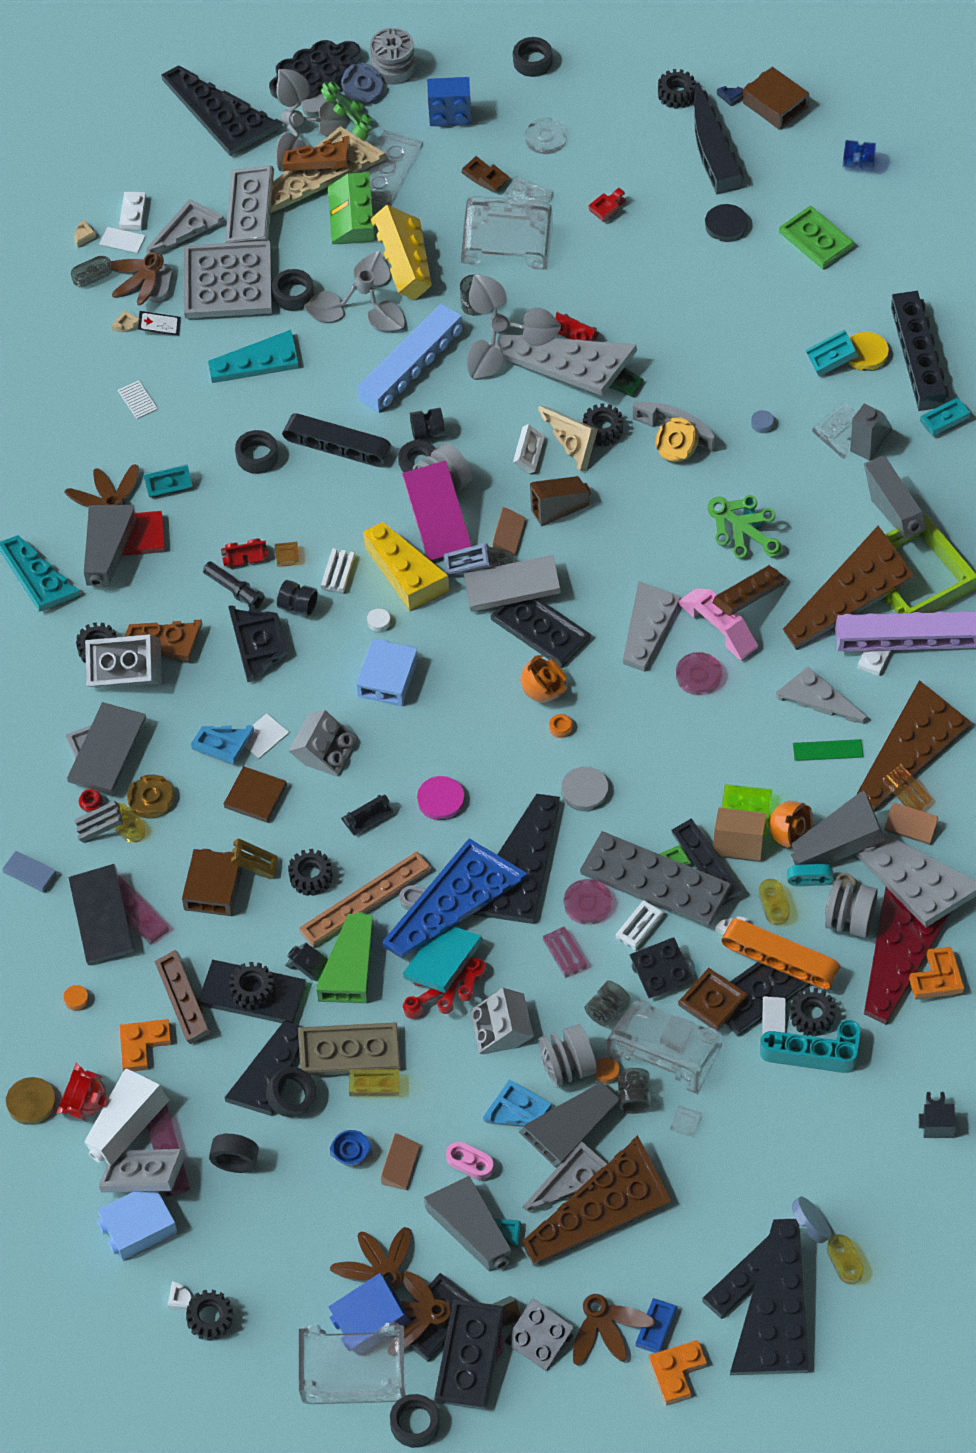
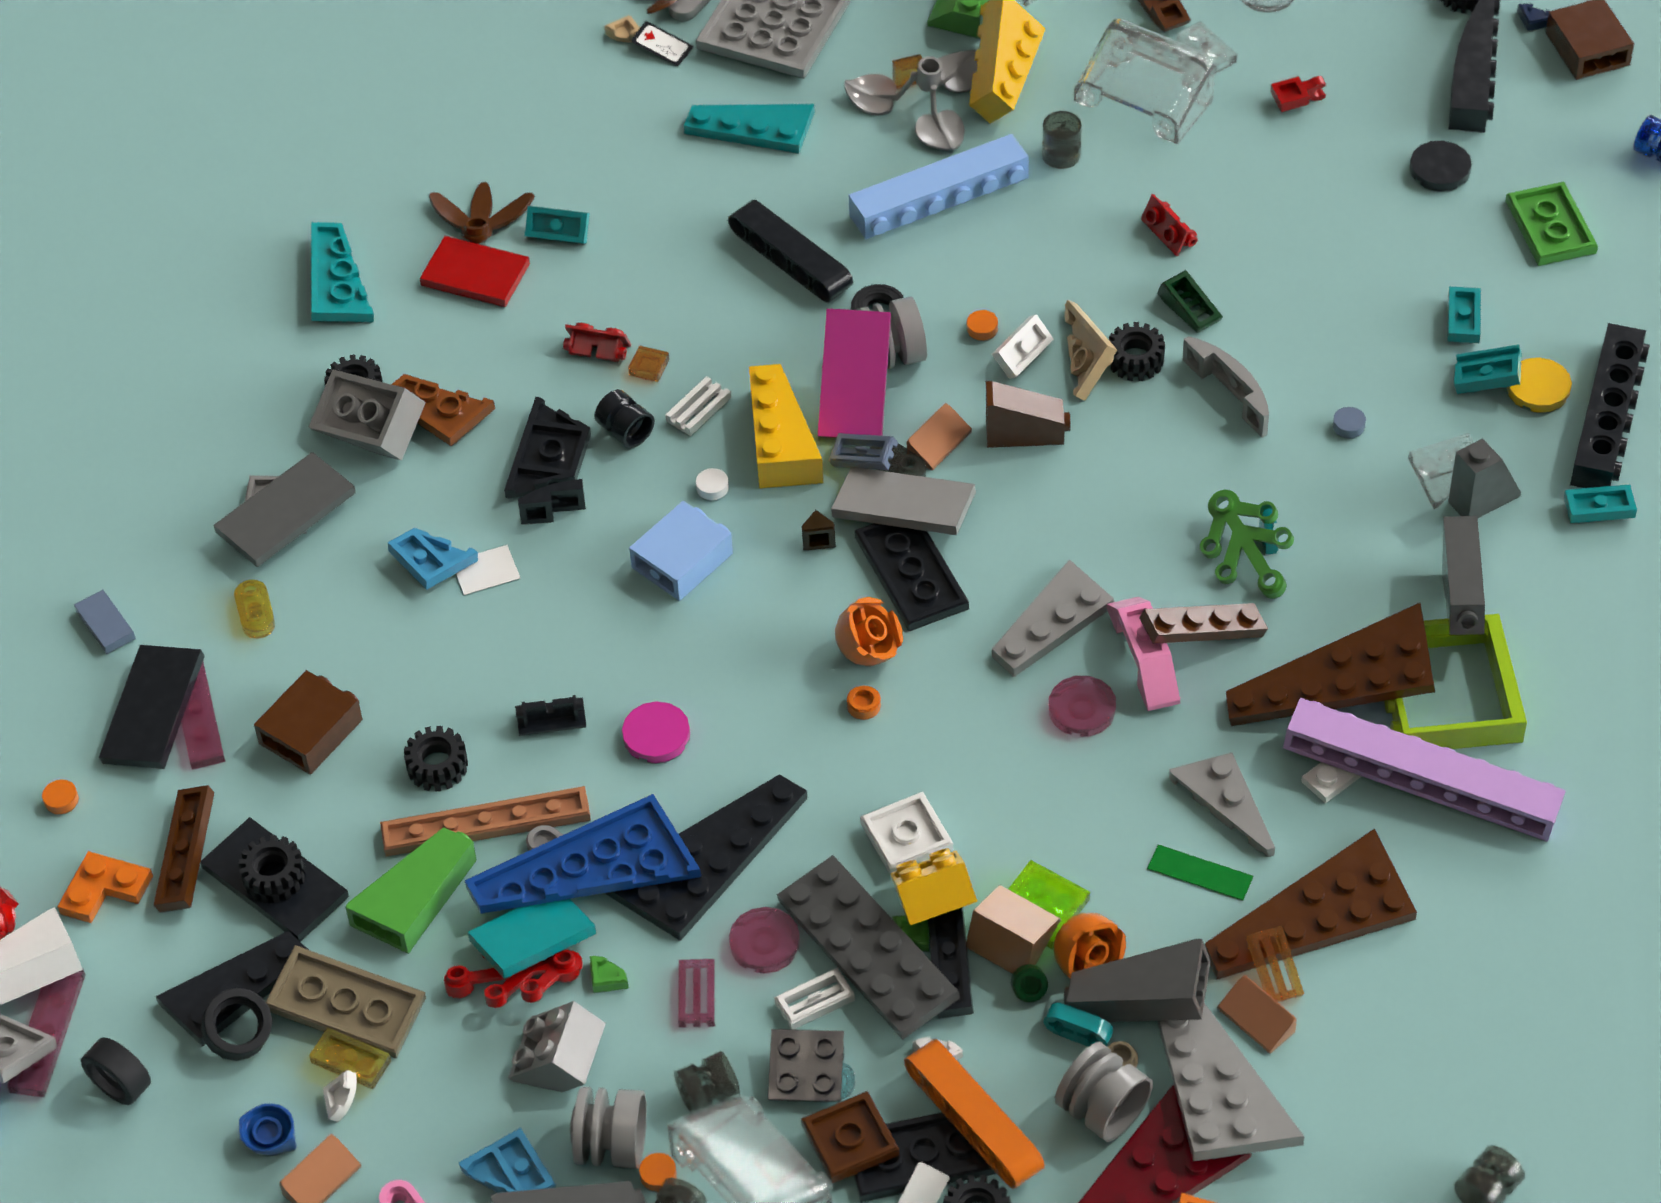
camera: 25 degrees right, 5 degrees down
dark grey tile [75,801,123,843] -> none
red plate [78,789,103,812] -> none
dark grey slope [84,505,137,587] -> none
white sticker [117,380,158,419] -> none
pearl gold tile [127,774,175,819] -> none
black pin [203,561,265,609] -> none
reddish brown tile [223,766,287,823] -> none
pearl gold tile [231,838,277,879] -> none
black tyre [235,430,278,474] -> none
black tyre [272,269,314,311] -> none
black bracket [285,942,328,981] -> none
light grey slope [289,710,357,776] -> none
black wheel [409,407,445,440] -> none
light grey plant [467,274,561,379] -> none
light grey wing [494,334,637,396] -> none
light grey tile [561,767,608,811] -> none
tile [655,418,699,463] -> none
clear yellow plate [759,879,790,925] -> none
none -> white tile [323,1070,357,1122]
none -> black slope [518,479,586,525]
none -> bright green tile [589,956,629,993]
none -> dark brown slope [802,510,836,551]
none -> white plate [860,791,953,876]
none -> yellow slope [890,848,978,925]
none -> clear orange tile [892,54,922,89]
none -> orange tile [967,310,998,341]
none -> dark green tile [1011,964,1048,1002]
none -> teal plate [1447,286,1481,343]

